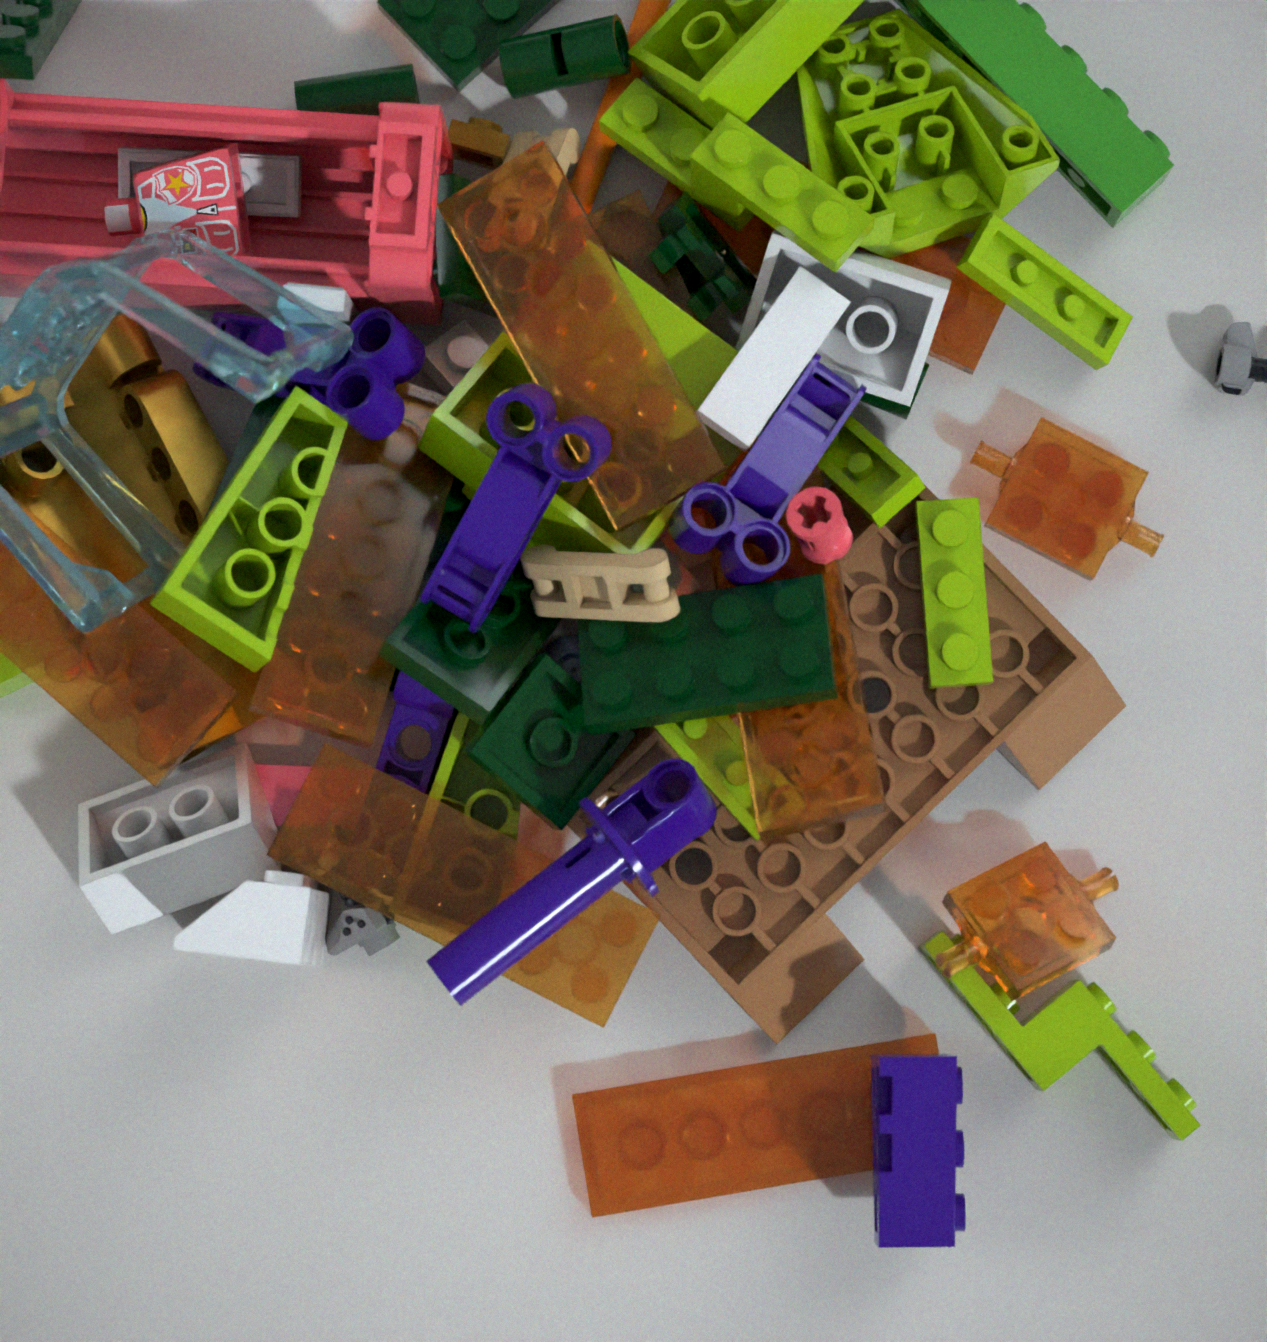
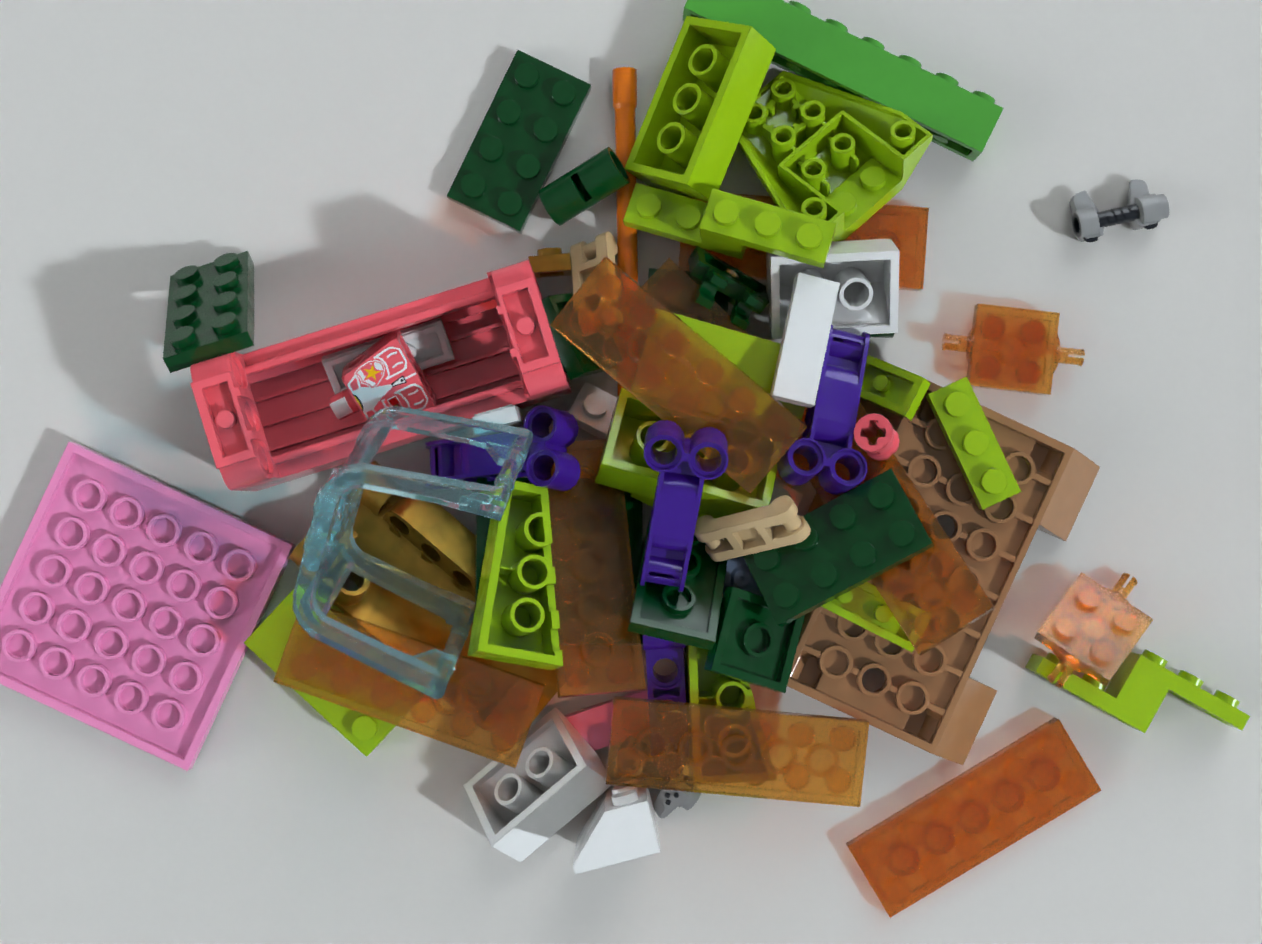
camera: 30 degrees left, 5 degrees up
dark green pin [294,63,420,116] -> none
dark purple piece [426,759,717,1006] -> none
dark purple wedge [871,1053,966,1248] -> none
lime plate [956,213,1133,370] -> none

